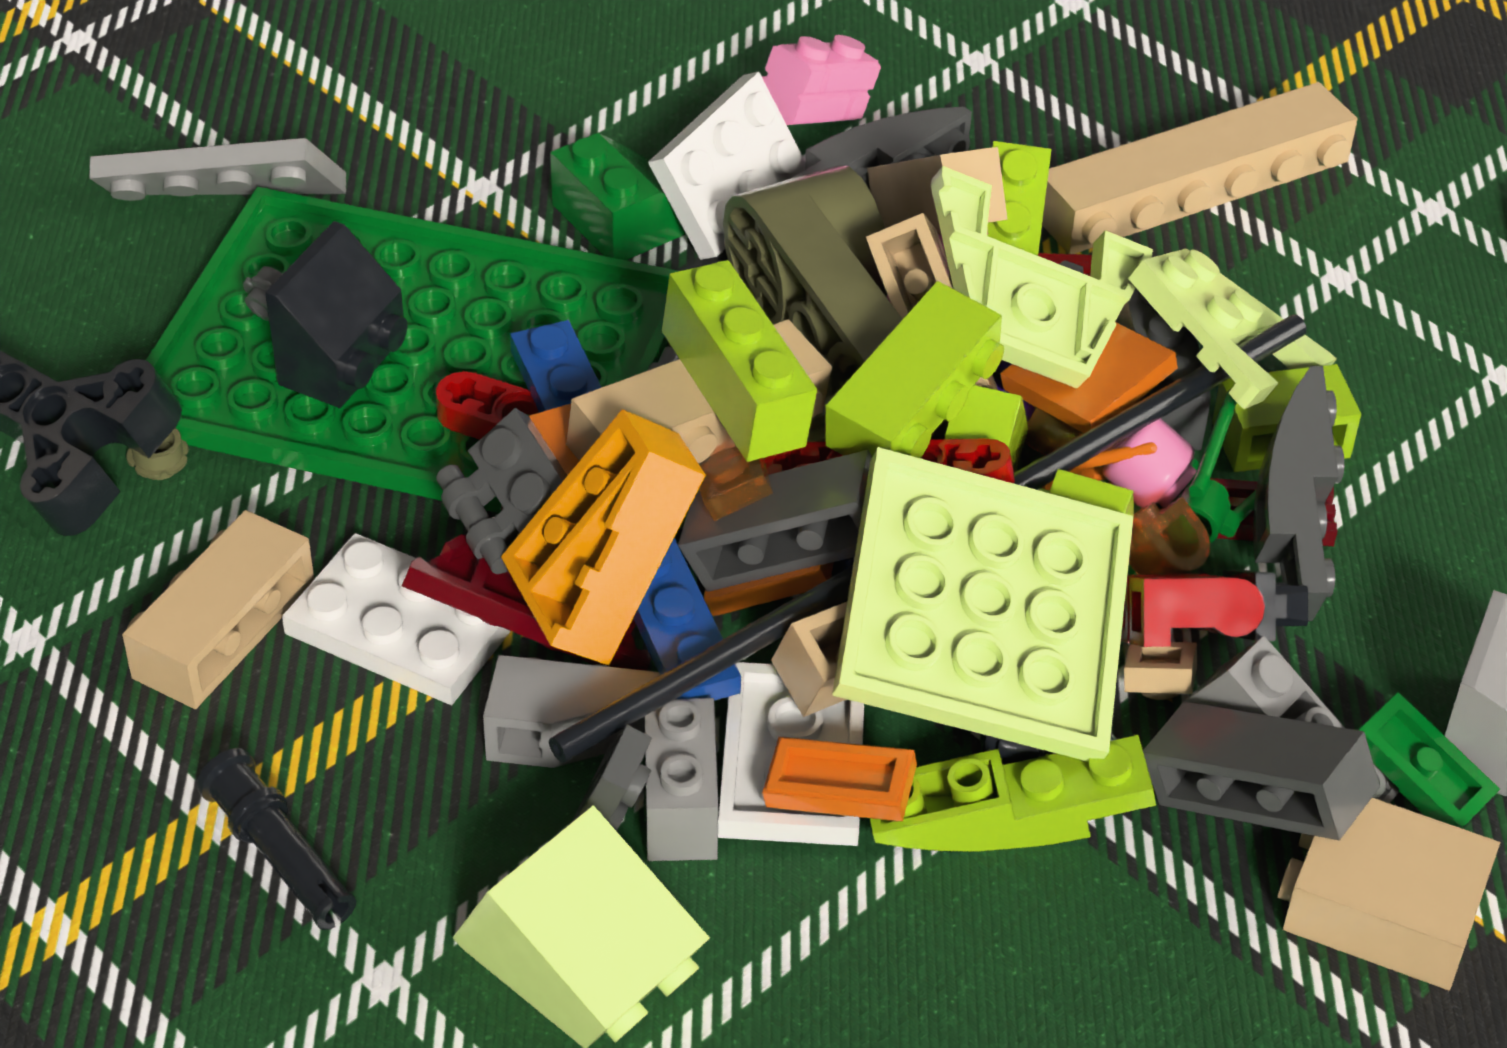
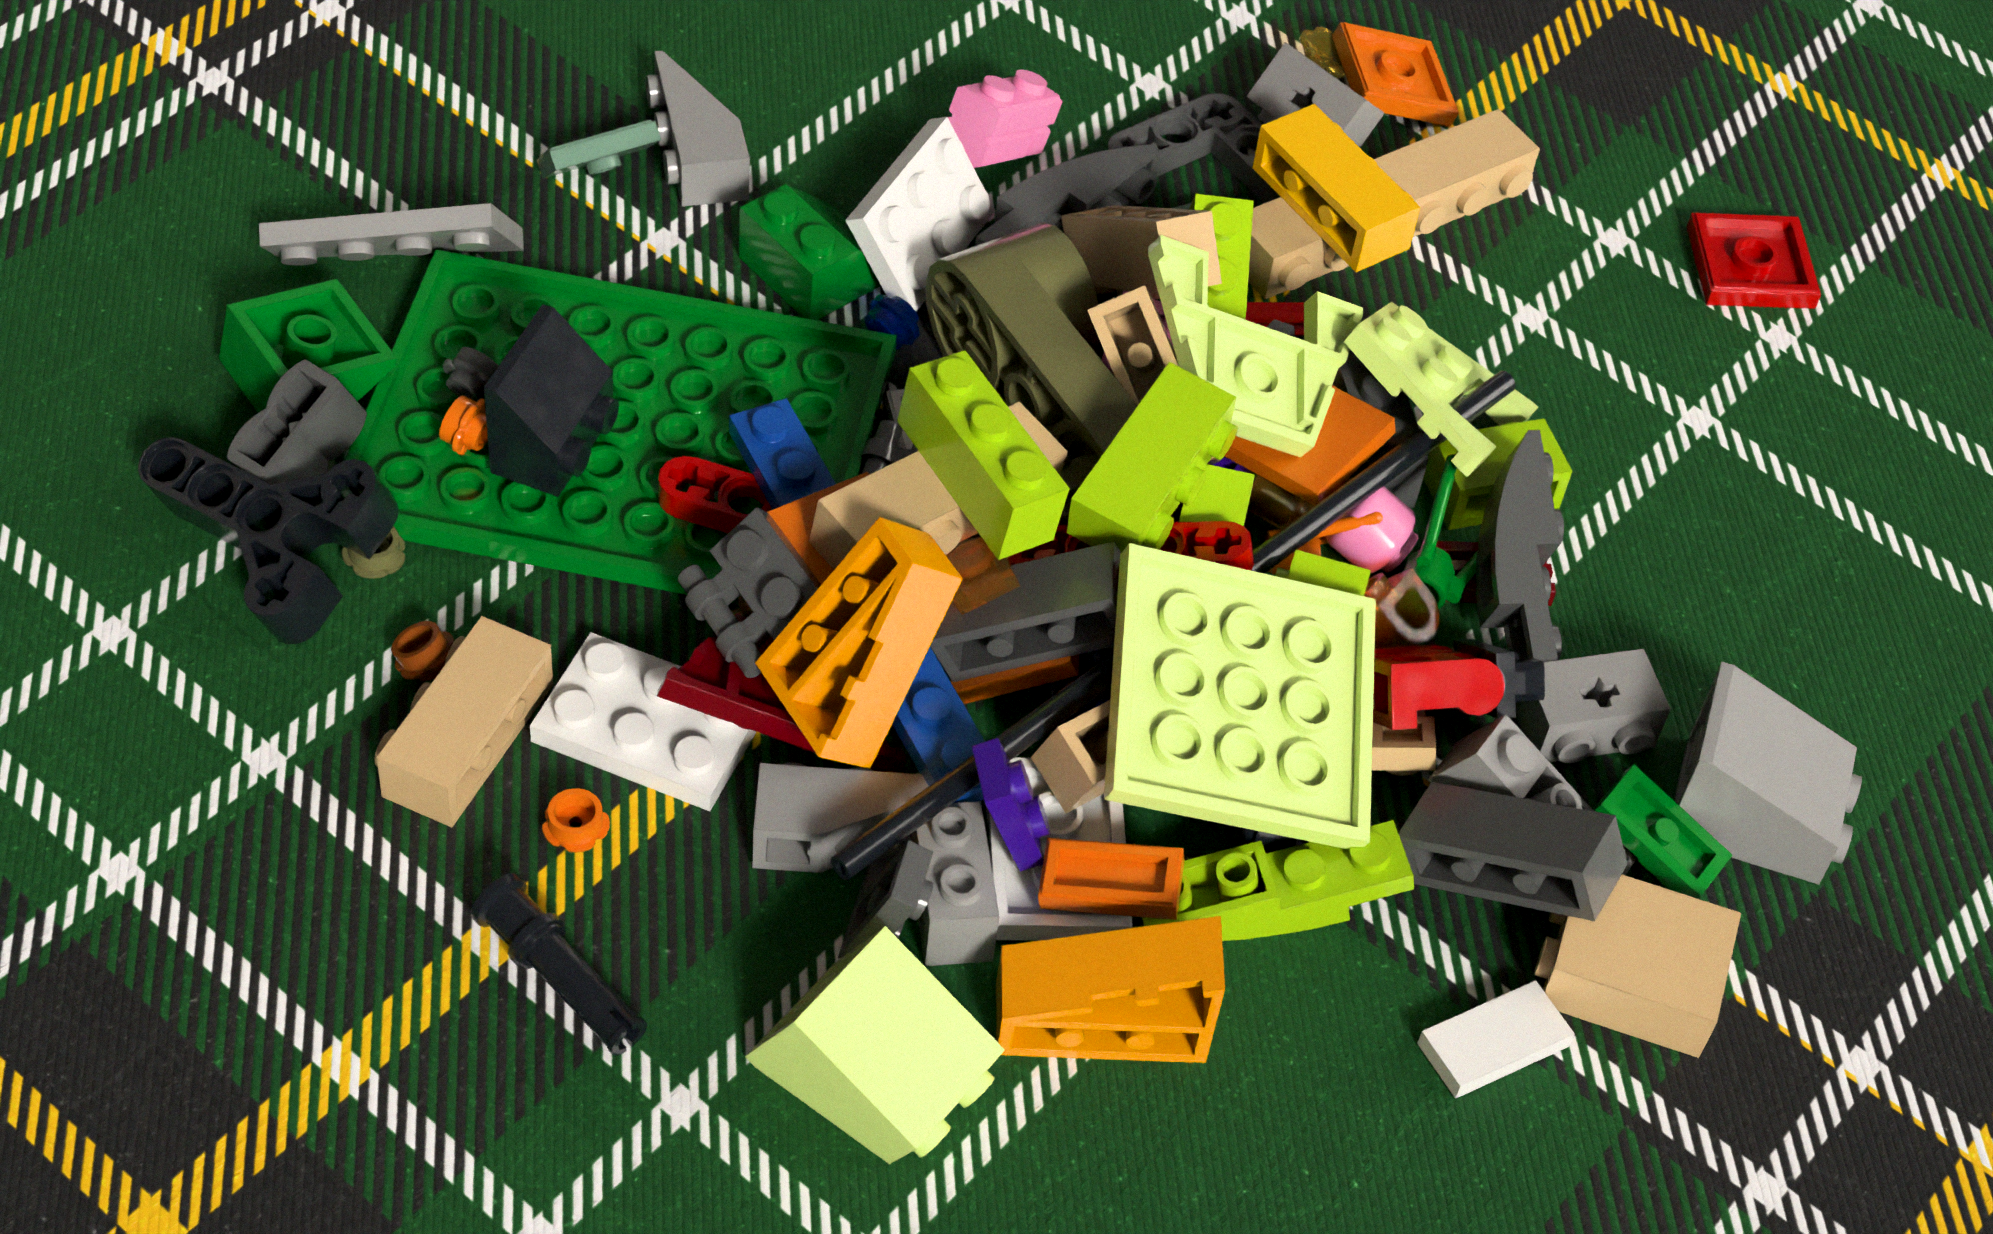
camera: 10 degrees left, 5 degrees up
none -> green slope [219,279,397,413]
none -> dark grey brick [227,359,367,484]
none -> dark orange plate [391,621,455,681]
none -> orange plate [439,395,488,455]
none -> sand green plate [537,119,661,179]
none -> orange plate [542,788,610,853]
none -> light grey slope [645,51,750,207]
none -> clear blue plate [864,295,920,350]
none -> dark purple plate [972,738,1050,872]
none -> light orange wedge [996,916,1225,1063]
none -> dark grey beam [1107,93,1280,203]
none -> light grey brick [1247,42,1385,147]
none -> yellow brick [1252,104,1420,272]
none -> clear yellow plant [1299,27,1345,78]
none -> orange tile [1332,22,1459,127]
none -> white tile [1417,980,1575,1099]
none -> light grey brick [1515,649,1671,763]

